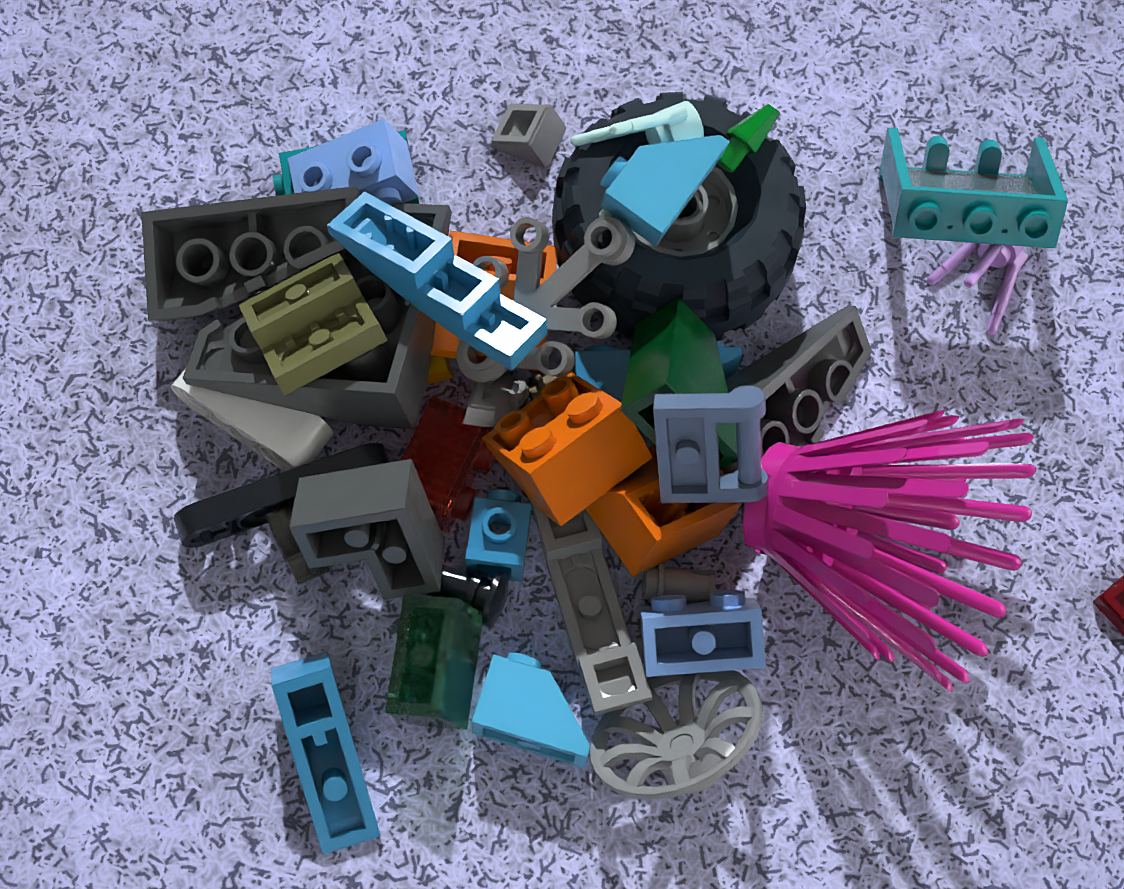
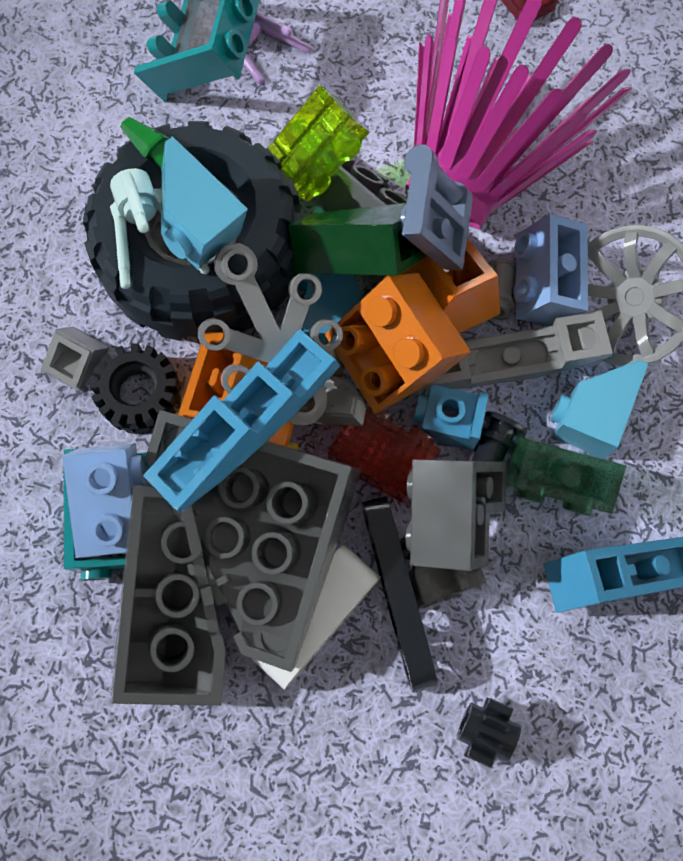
camera: 80 degrees left, 5 degrees up
olive slope [239,252,388,396] -> none
none -> black tyre [90,343,182,434]
none -> clear neon green brick [267,84,370,202]
none -> black gear [456,698,521,769]

